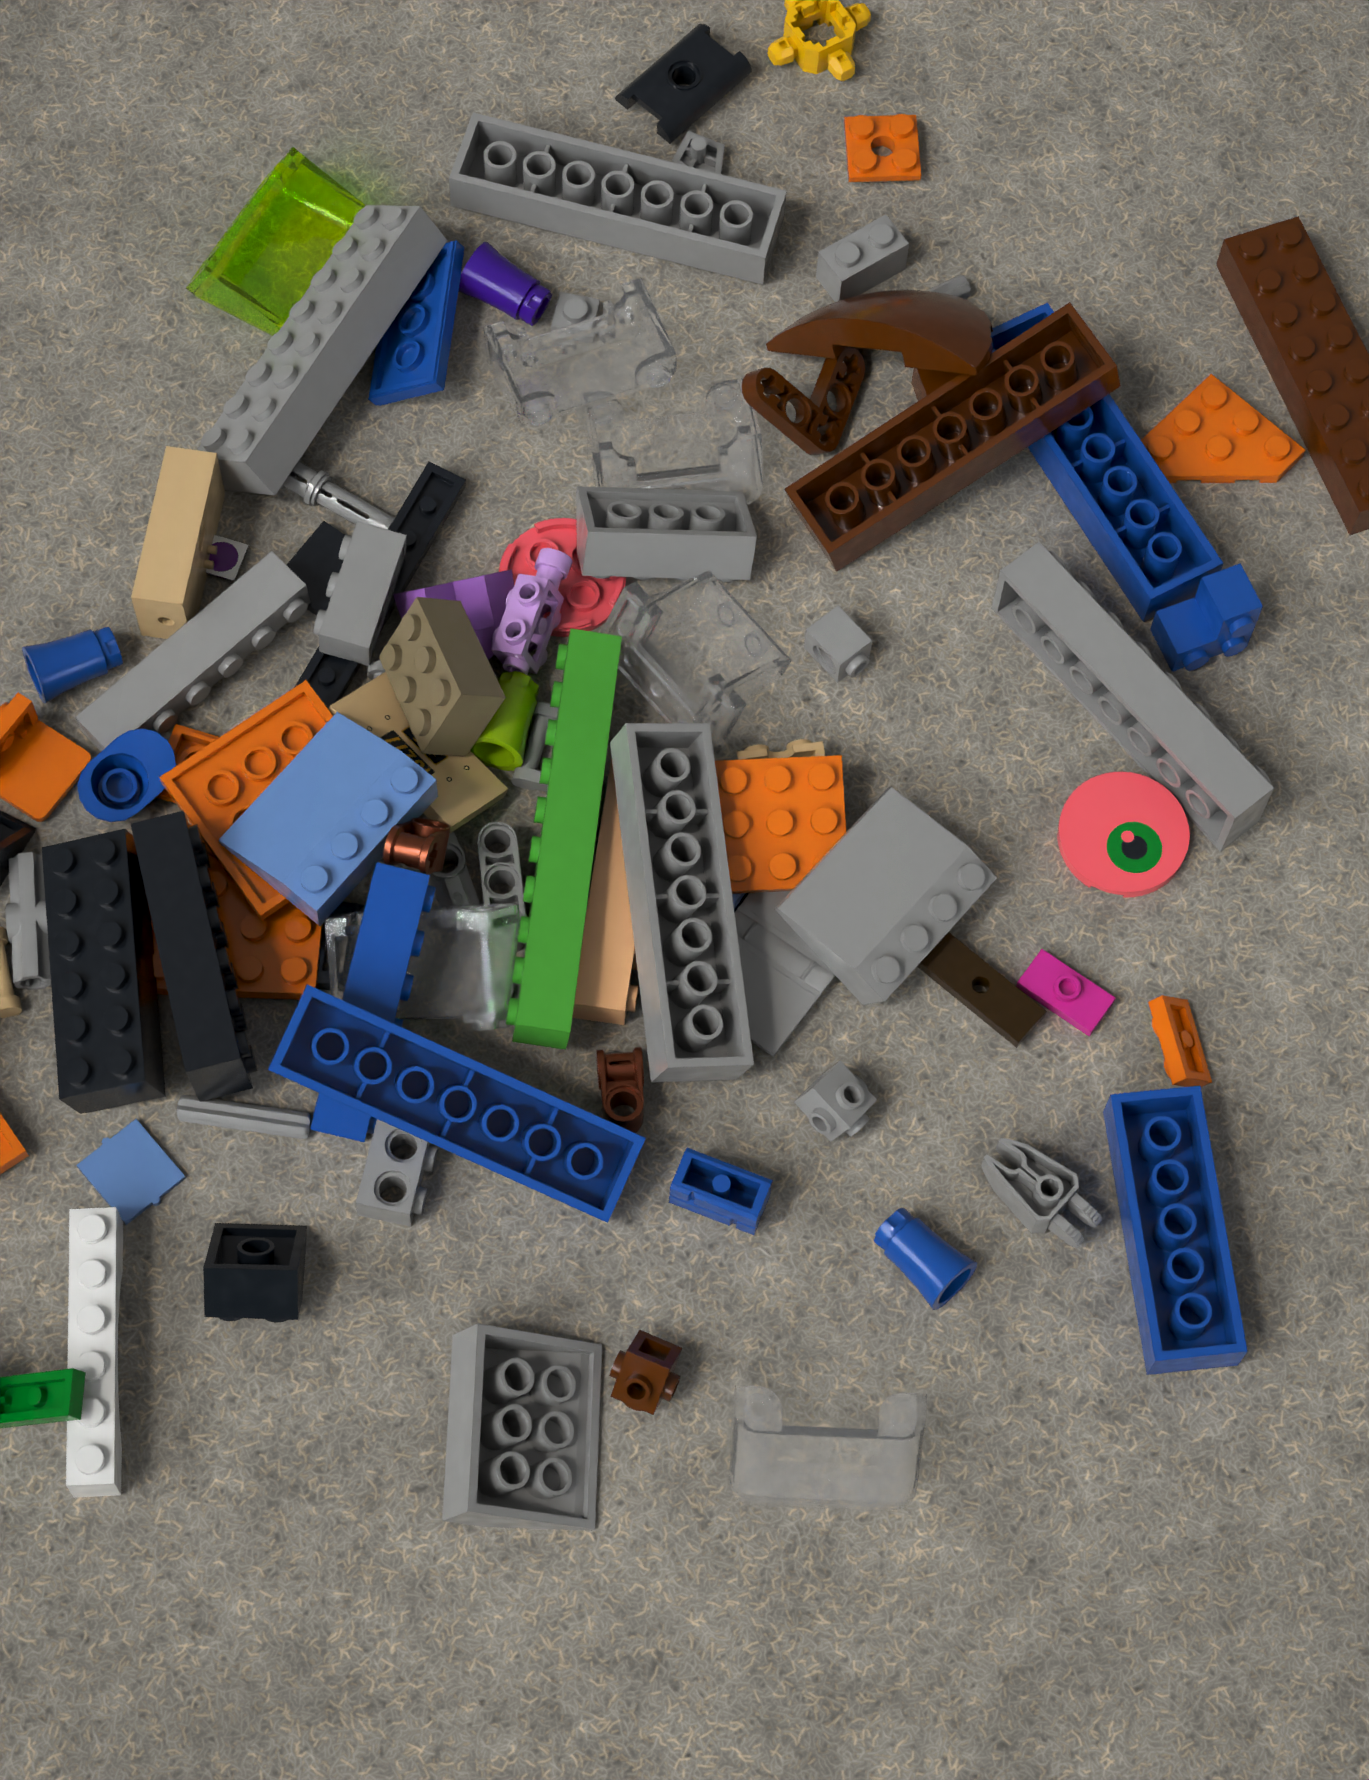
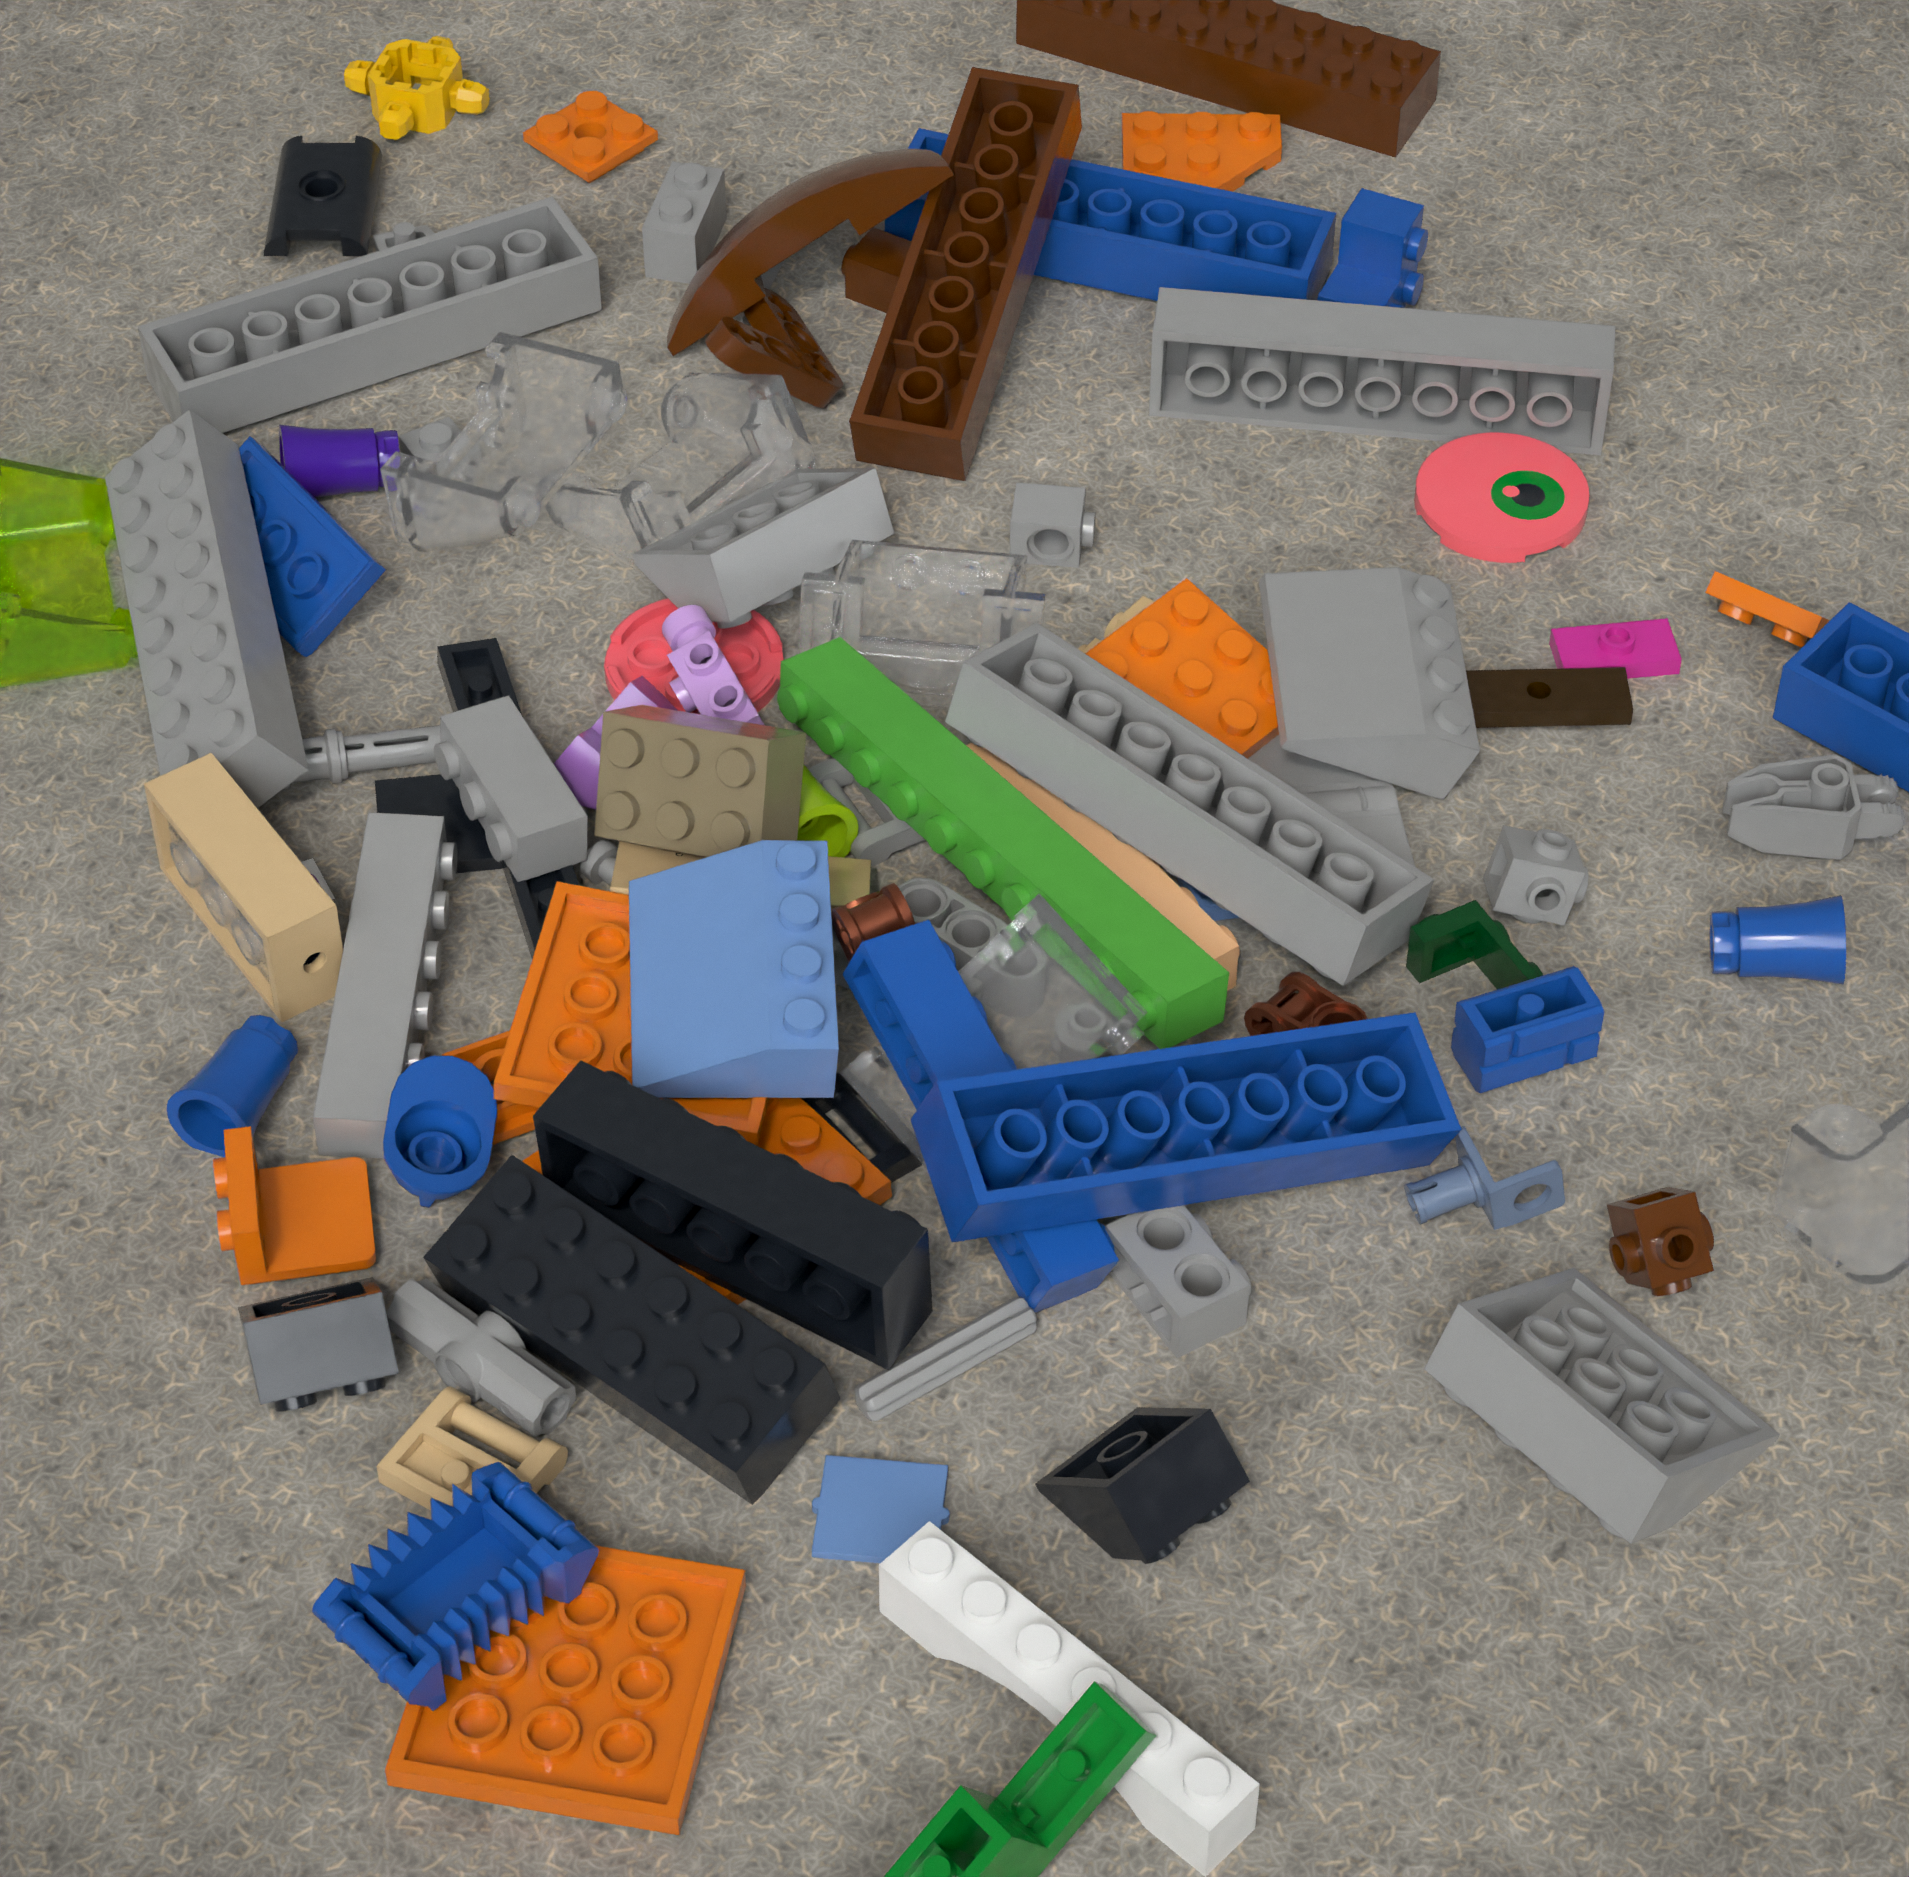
camera: 40 degrees left, 20 degrees down
none -> sand blue bracket [1404,1126,1565,1230]
none -> dark green bracket [1406,900,1543,990]

